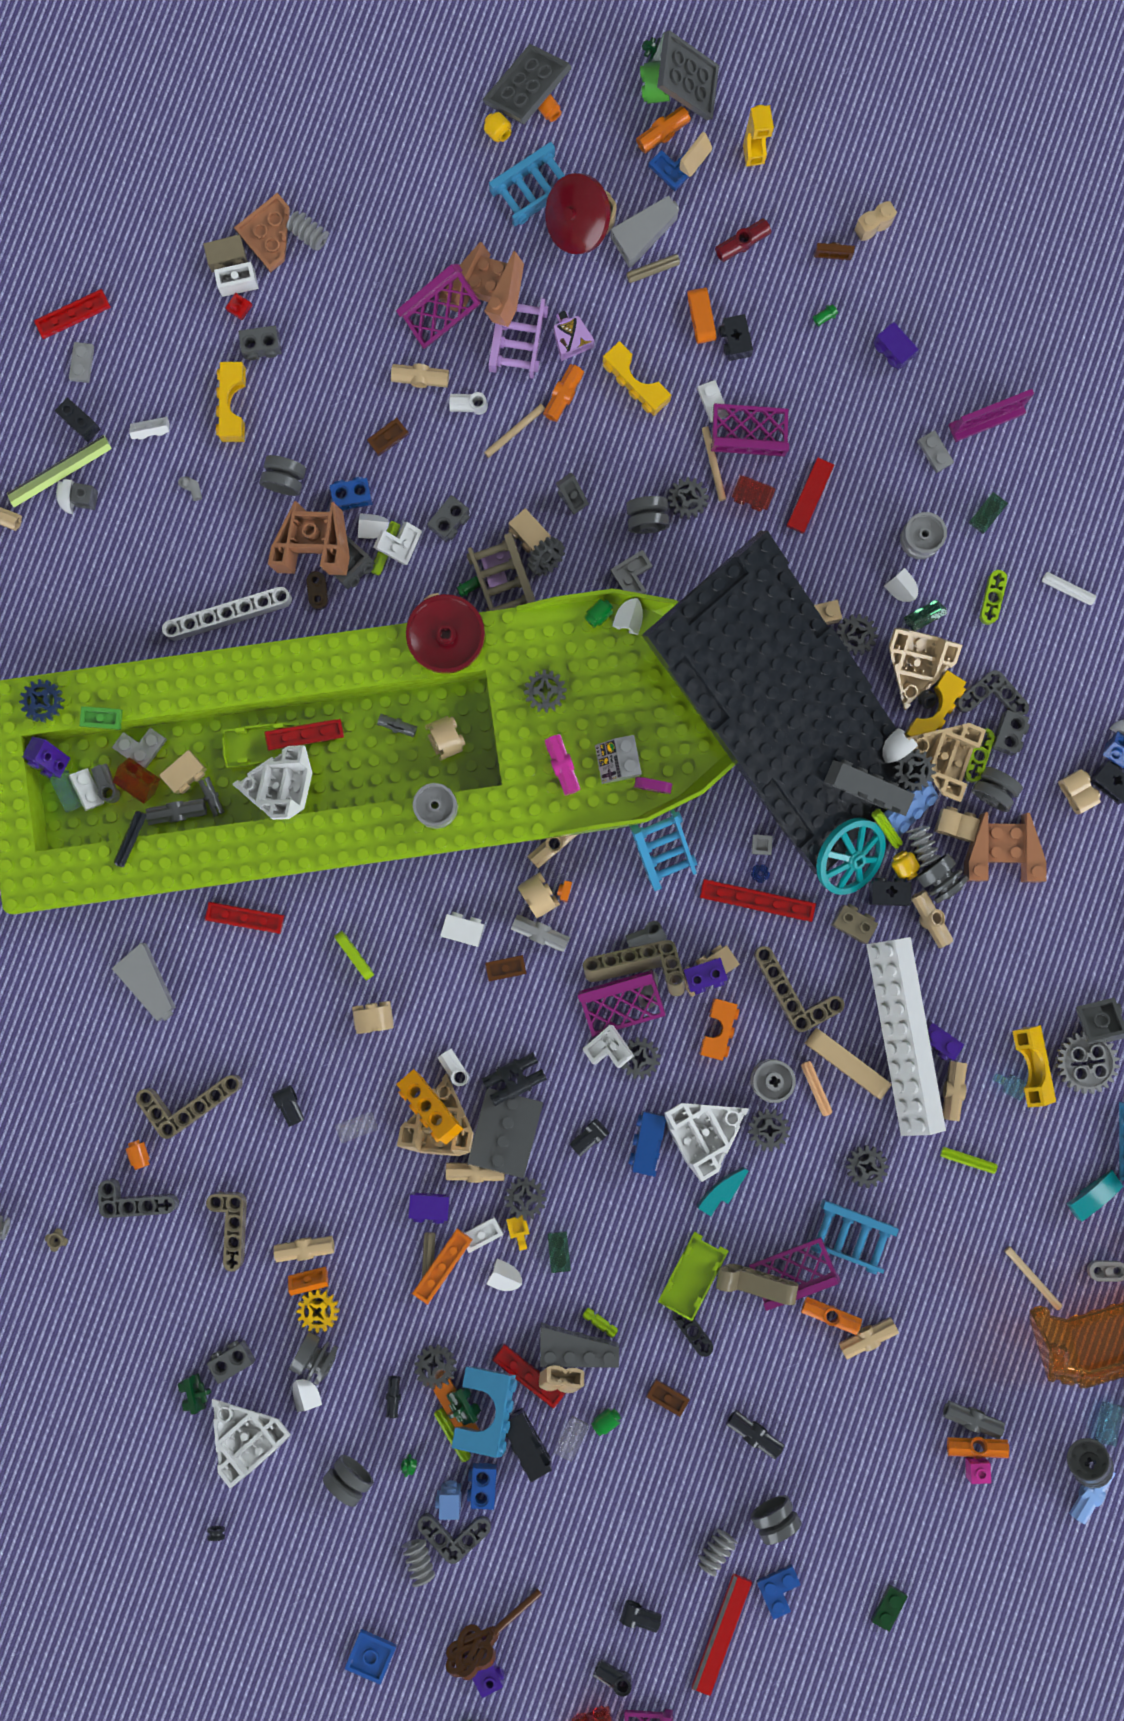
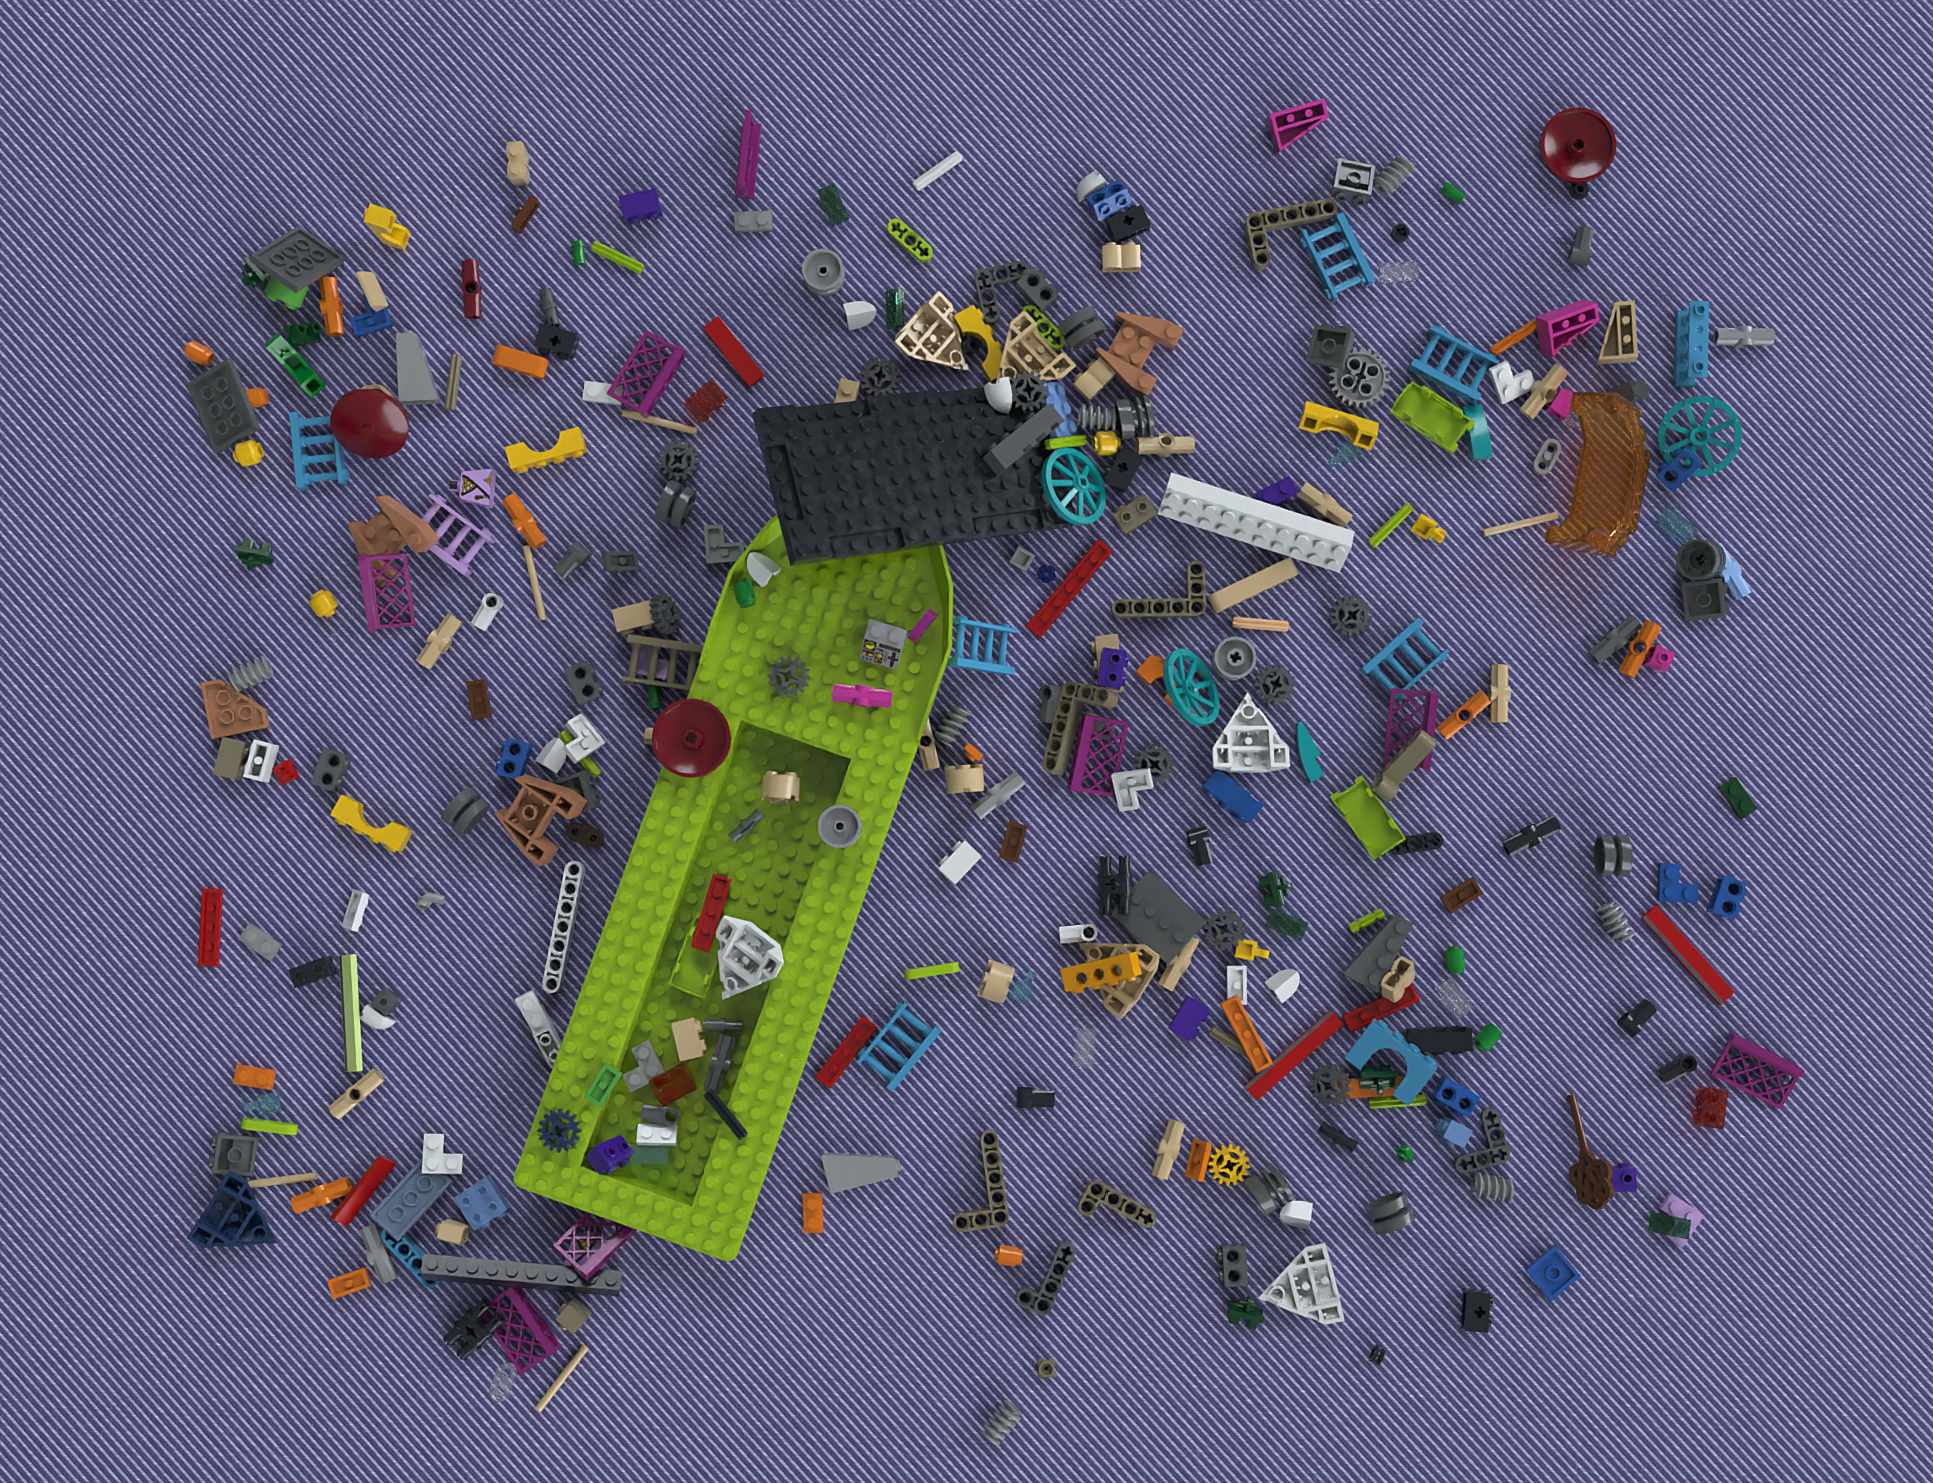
camera: 65 degrees left, 0 degrees up
none -> orange brick [184,340,215,366]
none -> dark green hips [235,539,274,571]
none -> green arch [264,333,326,398]
none -> dark green hips [283,322,322,346]
none -> yellow head [309,589,338,618]
none -> white slope [515,989,562,1068]
none -> dark grey pin [539,288,560,327]
none -> dark grey piece [553,541,592,580]
none -> lime axle [591,241,644,274]
none -> orange plate [803,1192,824,1233]
none -> dark azure fence [856,1001,942,1092]
none -> light grey piece [934,705,972,749]
none -> clear light blue plate [1008,970,1036,1005]
none -> teal wheel [1163,649,1220,727]
none -> red tile [1243,1009,1344,1100]
none -> dark green hips [1259,871,1293,907]
none -> lime piece [1390,381,1476,455]
none -> yellow plate [1410,513,1447,543]
none -> black brick [1460,1288,1493,1333]
none -> green brick [1473,1023,1502,1052]
none -> dark grey plate [1681,578,1730,622]
none -> blue brick [1706,875,1747,920]

